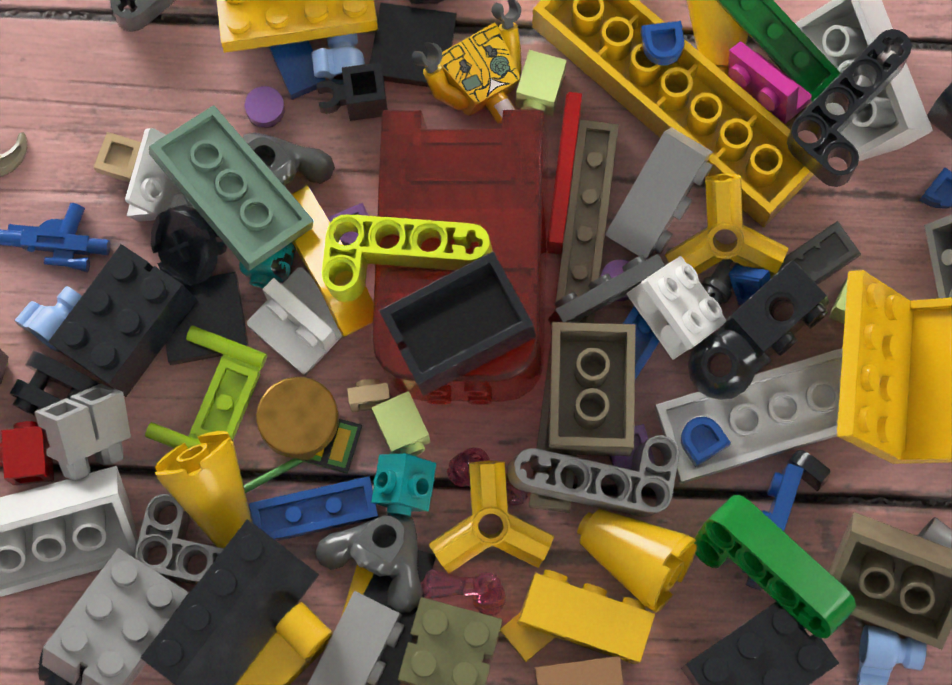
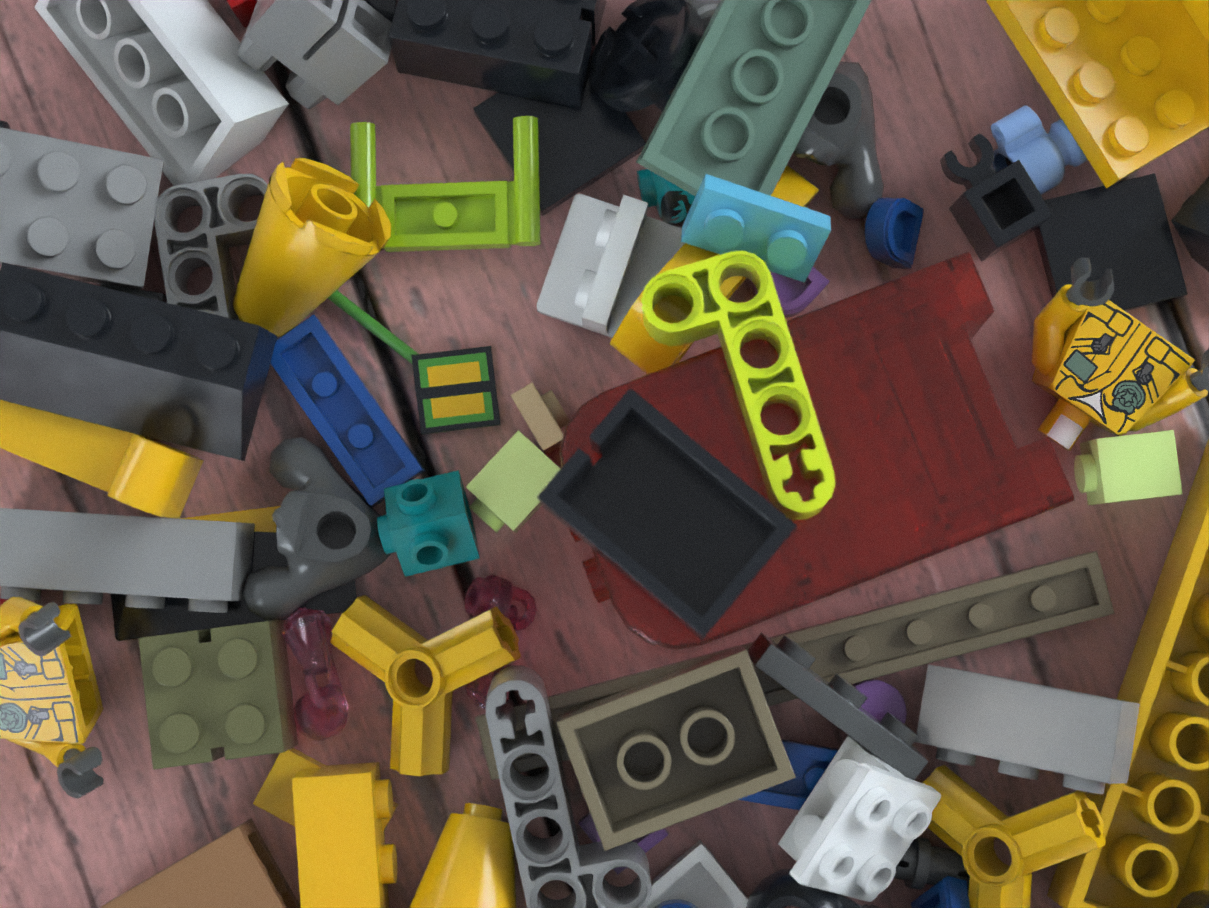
camera: 70 degrees right, 10 degrees up
medium lavender tile [245,86,285,128] -> none
pearl gold tile [256,377,339,460] -> none
blue tile [268,40,326,100] -> none
red tile [546,92,582,255] -> none
none -> medium azure plate [681,174,831,283]
none -> blue tile [865,197,924,269]

